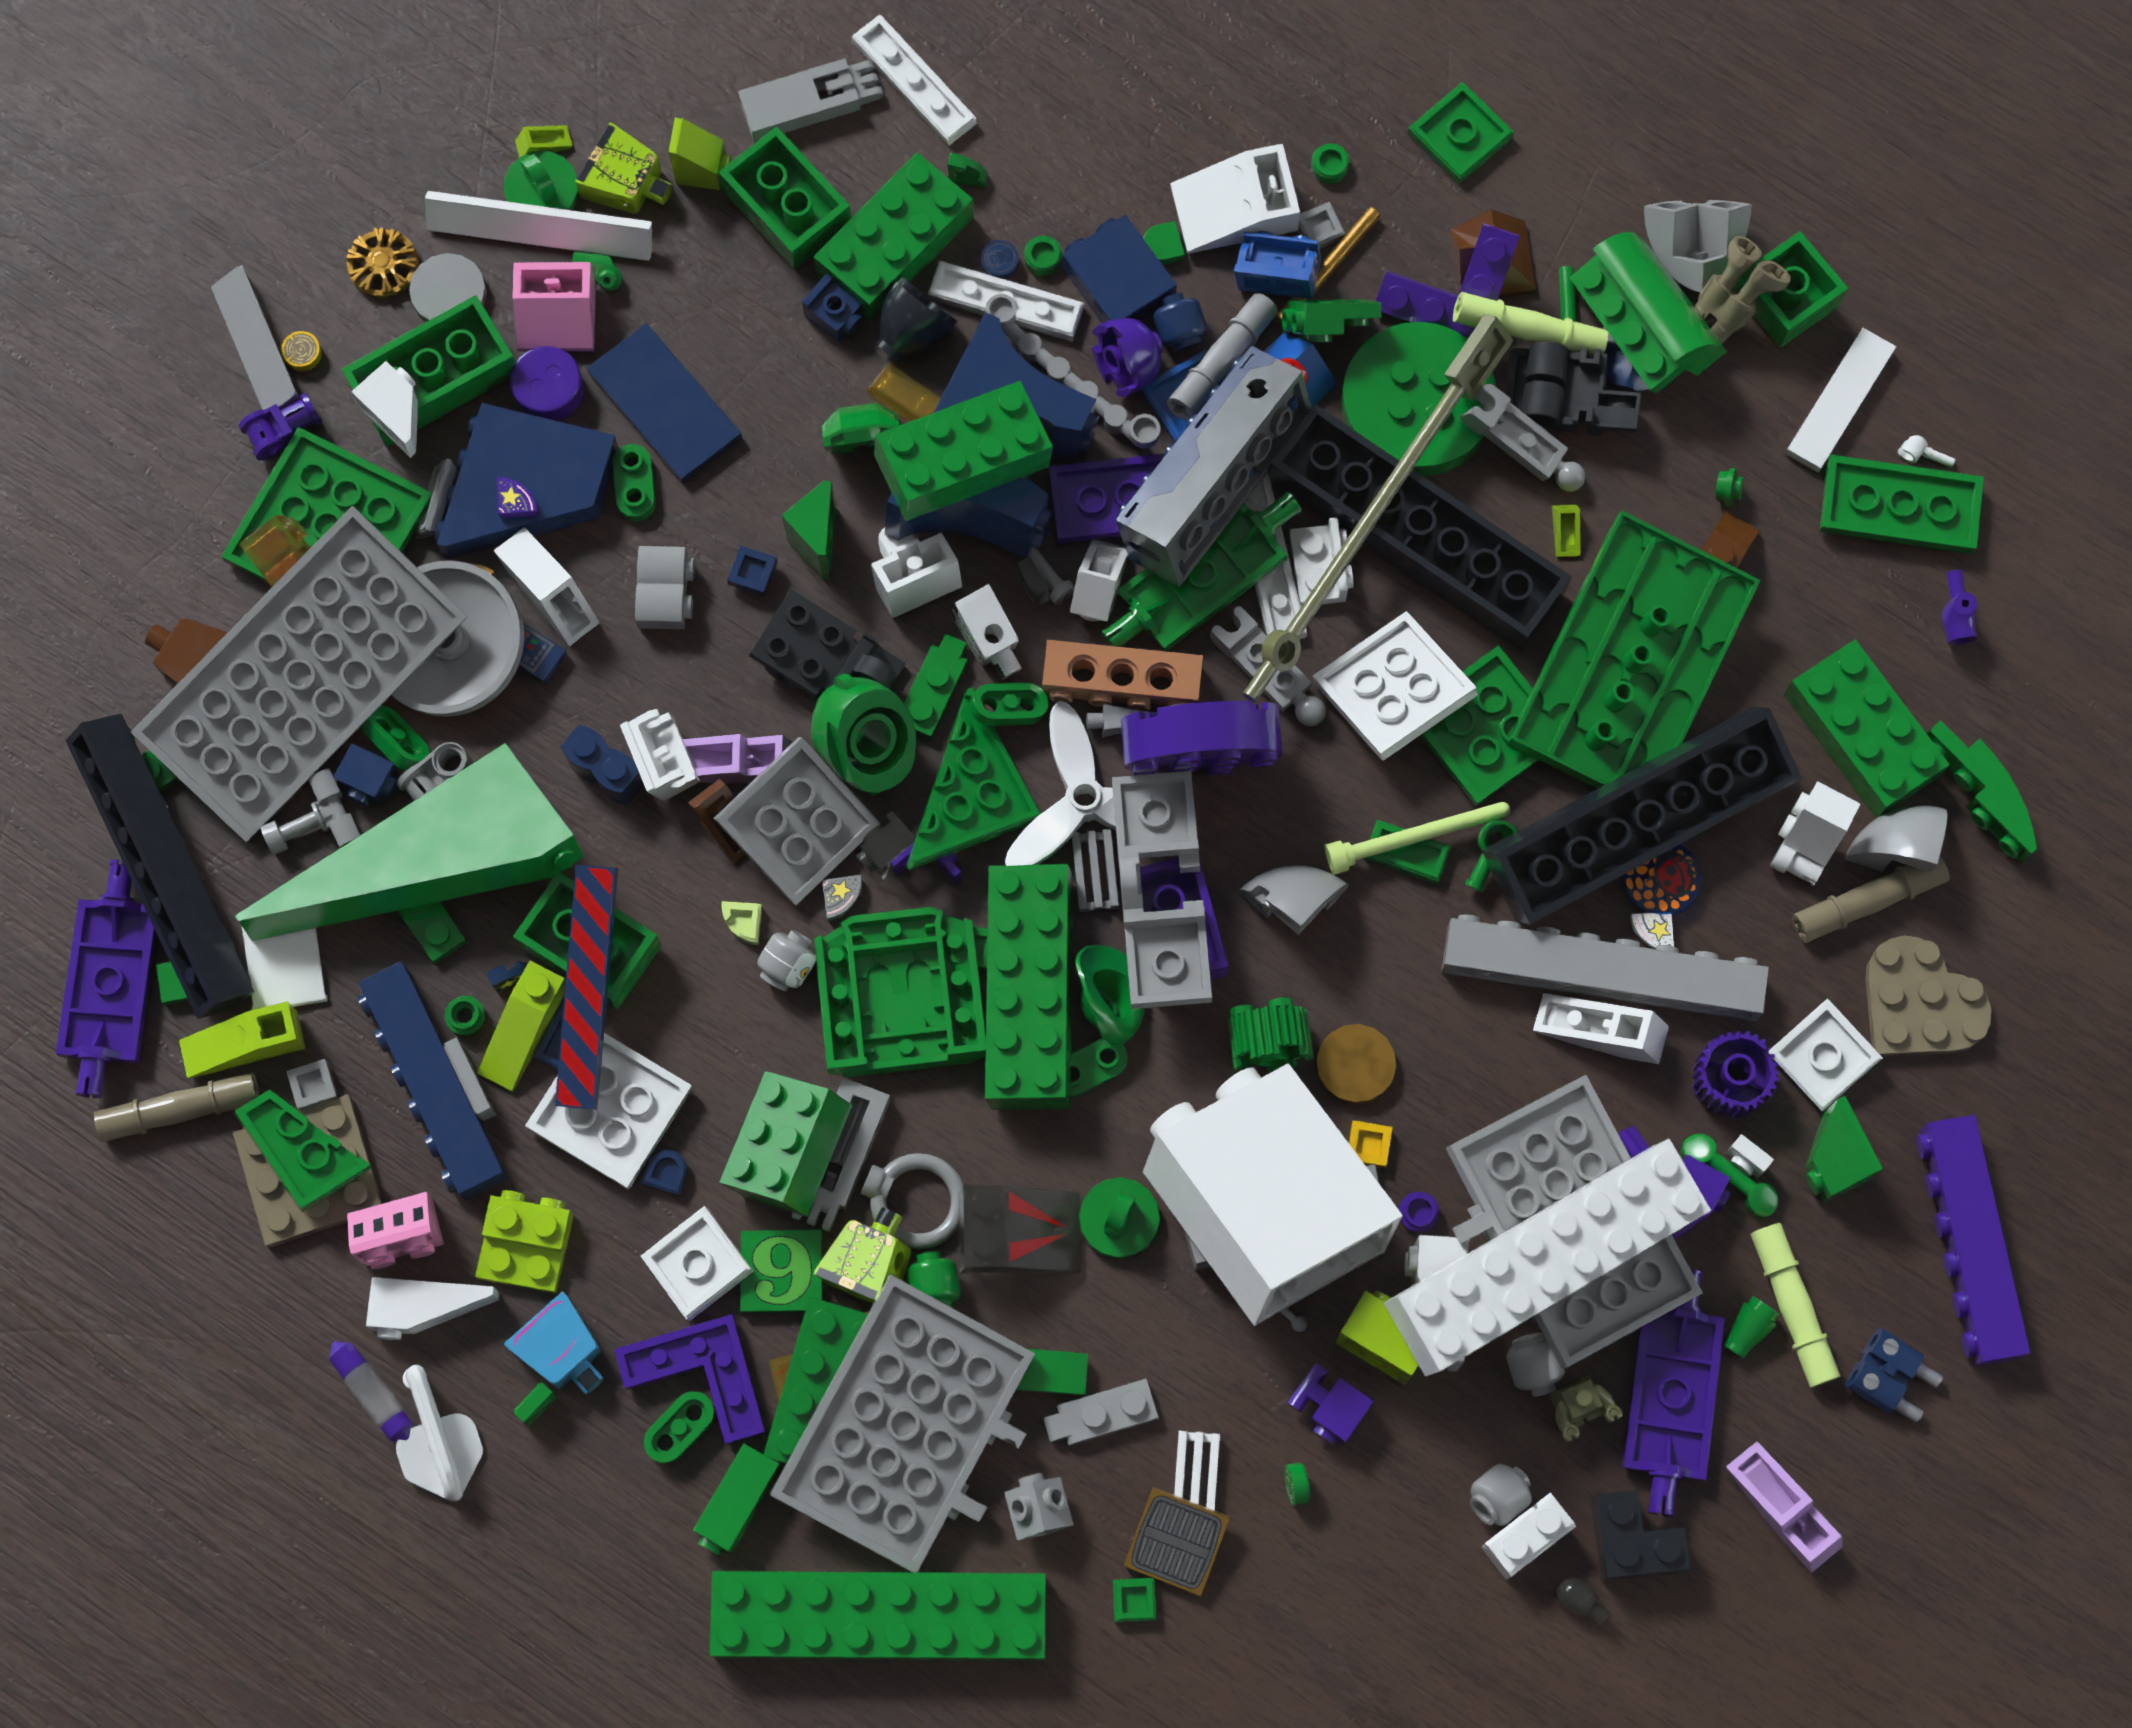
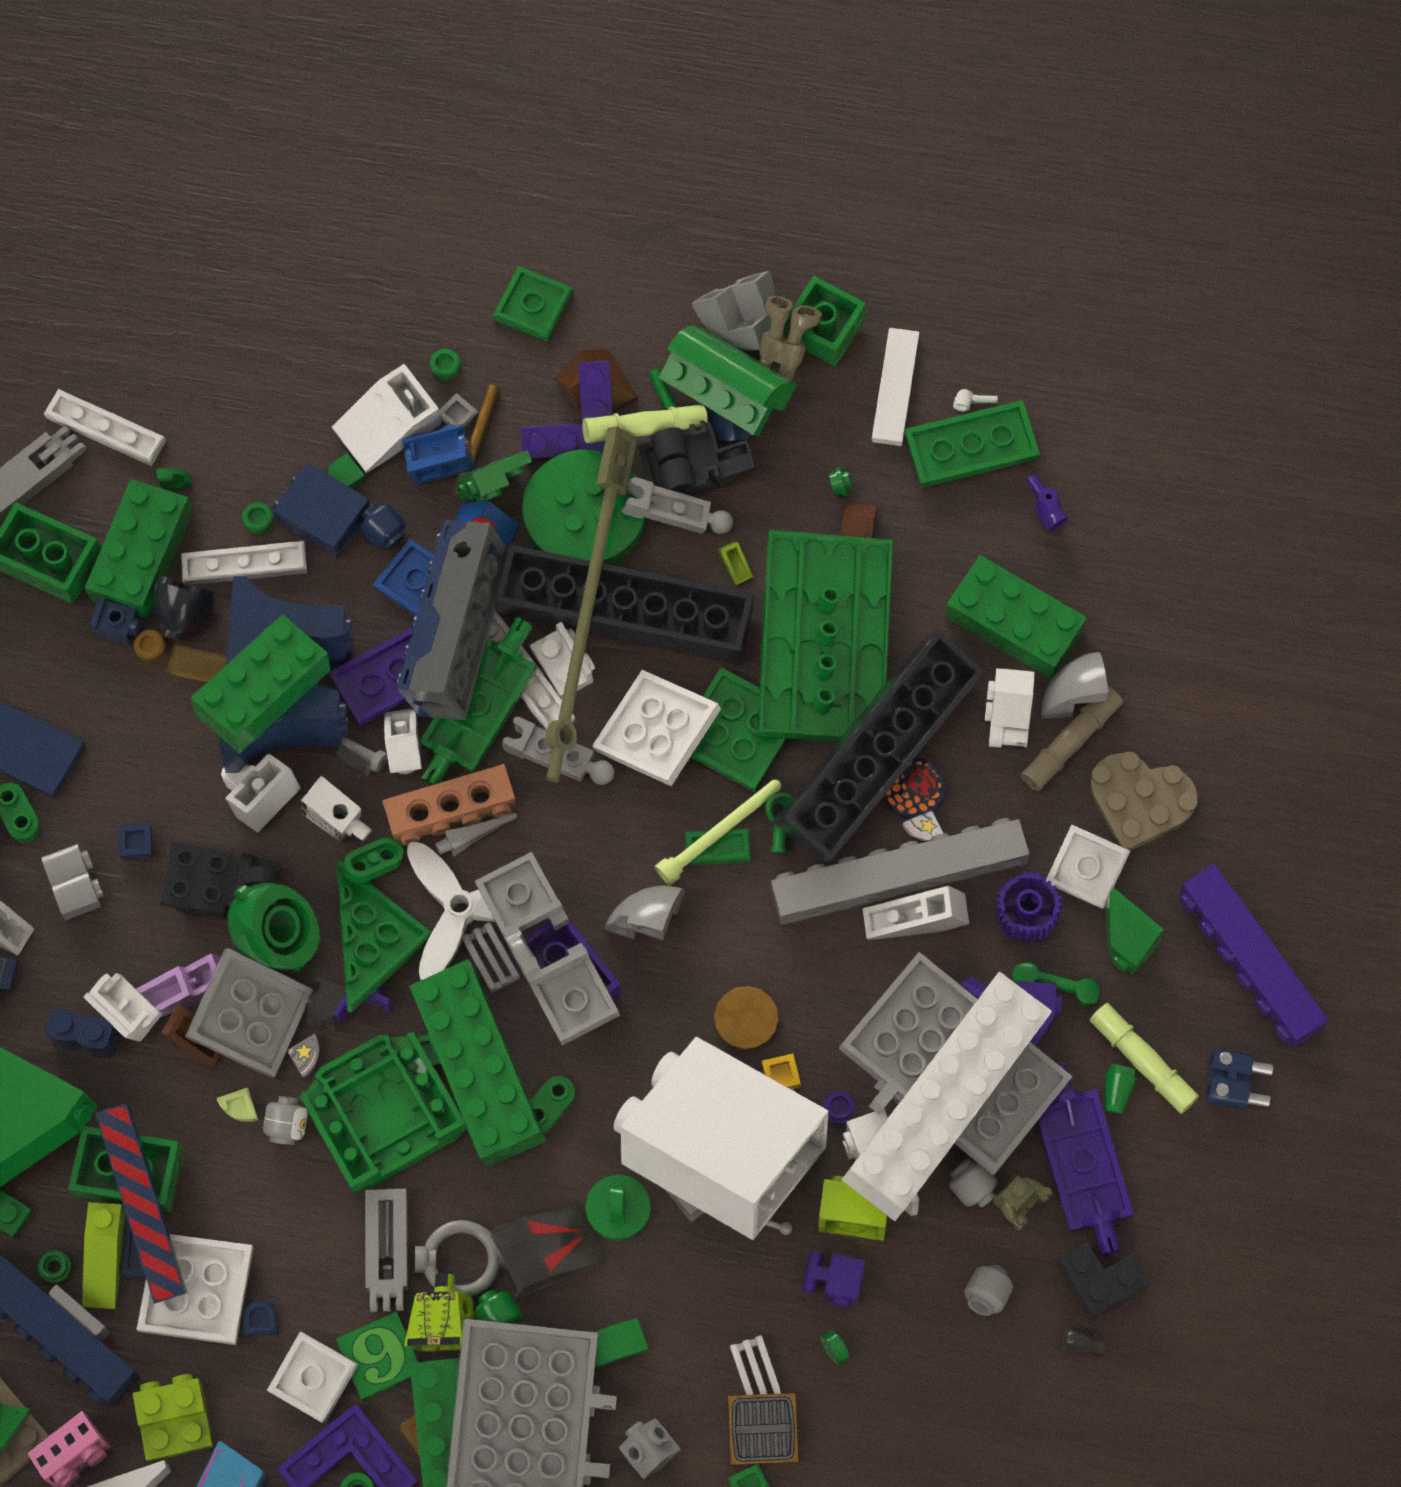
camera: 20 degrees left, 5 degrees down
dark blue tile [486,961,527,994] -> none
brick [719,1071,852,1217] -> none
green slope [782,481,836,580] -> none
green slope [822,402,900,454] -> none
green hinge [904,634,968,741] -> none
dark blue tile [981,240,1019,280] -> none
light grey bar [986,294,1160,449] -> none
light grey hinge [1043,1378,1158,1446] -> none
green hat [1075,945,1145,1045] -> none
dark purple cylinder [1092,318,1163,397] -> none
dark purple brick [1121,701,1283,776] -> none
light grey piece [1167,293,1278,421] -> none
green brick [1228,998,1314,1072] -> none
white brick [1481,1493,1576,1580] -> none
white plate [1725,1134,1774,1179] -> none
lavender slope [1726,1441,1843,1573] -> none
green slope [1927,720,2037,863] -> none
none -> pearl gold tile [134,630,166,662]

